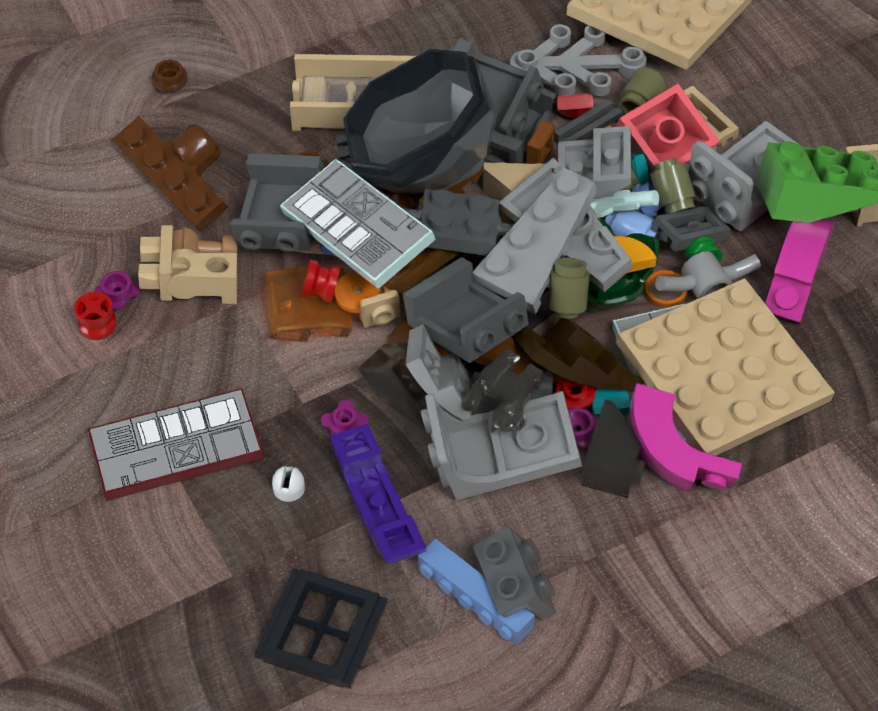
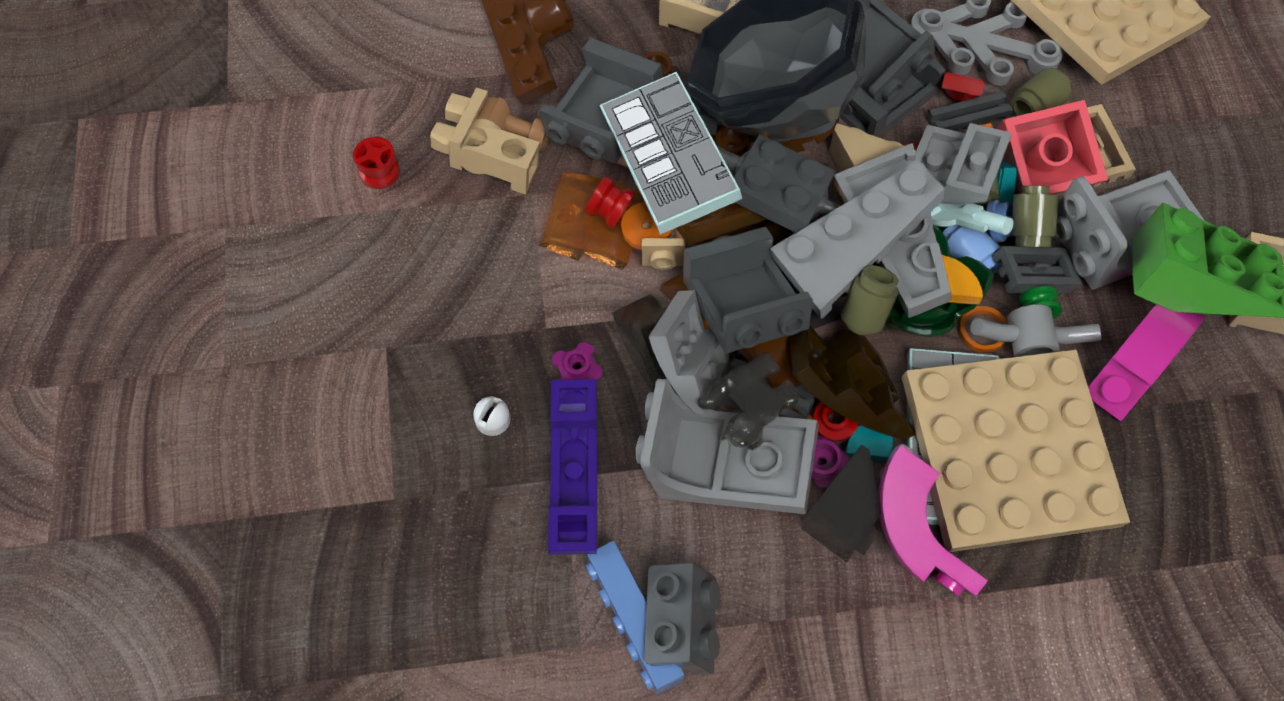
camera: 20 degrees right, 10 degrees up
tile [88,388,264,501] -> none
magenta plate [94,271,141,310] -> none
black piece [255,569,388,689] -> none
dark orange tile [526,120,554,164] -> none

